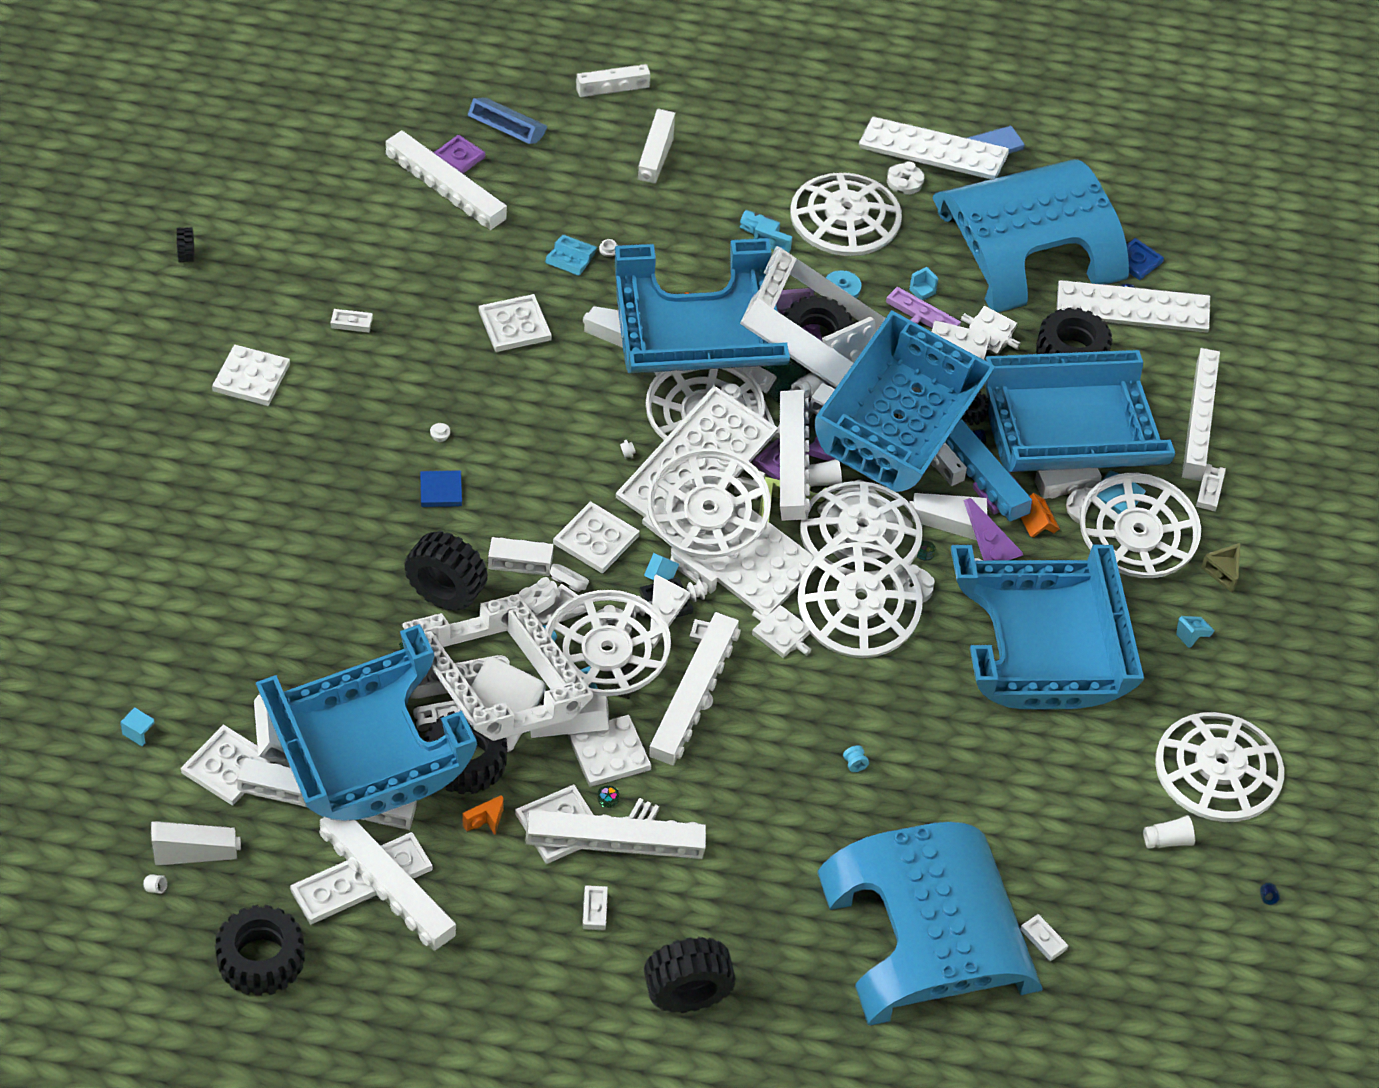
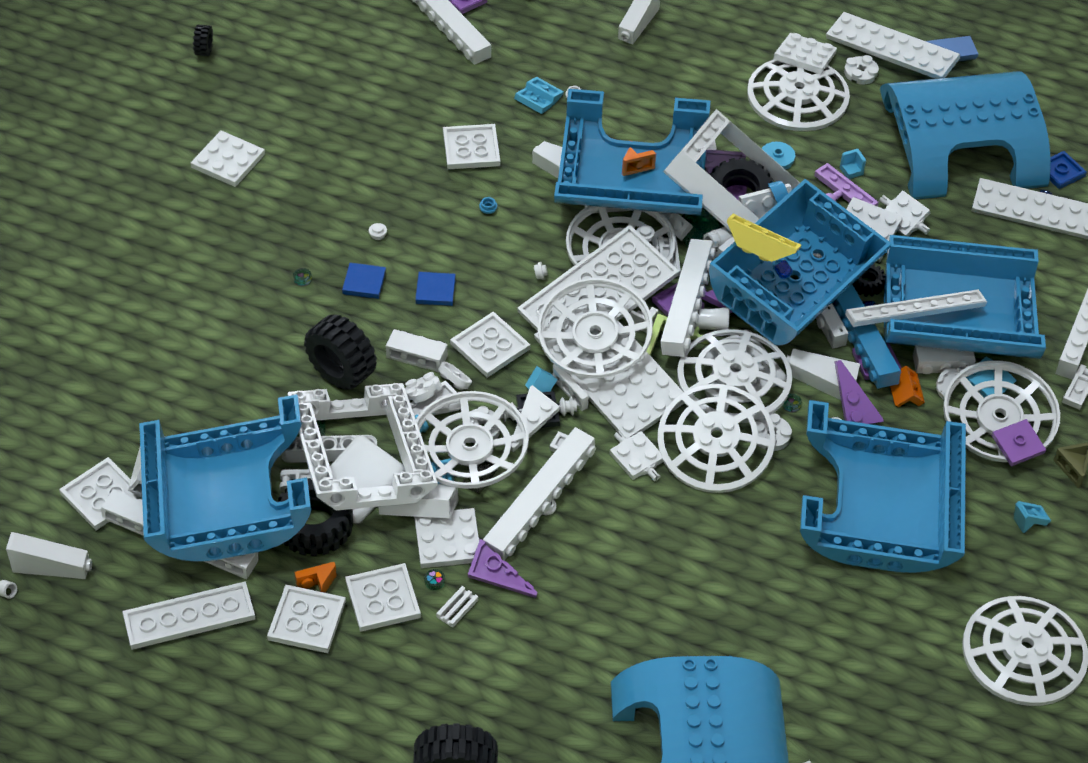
camera: 15 degrees right, 0 degrees up
medium azure panel [120,707,154,746] -> none
black tyre [215,905,305,996] -> none
white brick [319,817,456,951] -> none
white plate [331,309,373,333] -> none
white brick [526,809,705,859] -> none
white plate [583,886,607,930] -> none
medium azure plate [740,210,792,253] -> none
medium azure wheel [843,745,869,772] -> none
black tyre [1036,307,1113,354] -> none
white plant [1143,815,1195,848] -> none
none -> white plate [267,585,346,653]
none -> clear green tile [293,268,312,286]
none -> blue tile [415,272,456,306]
none -> medium lavender wing [468,539,538,598]
none -> dark azure plate [479,197,497,214]
none -> orange slope [622,147,656,176]
none -> light yellow wedge [727,214,801,262]
none -> dark azure helmet [768,181,788,203]
none -> white plate [773,33,837,74]
none -> clear blue piece [773,259,793,279]
none -> white tile [845,289,987,327]
none -> medium lavender plate [992,419,1046,466]

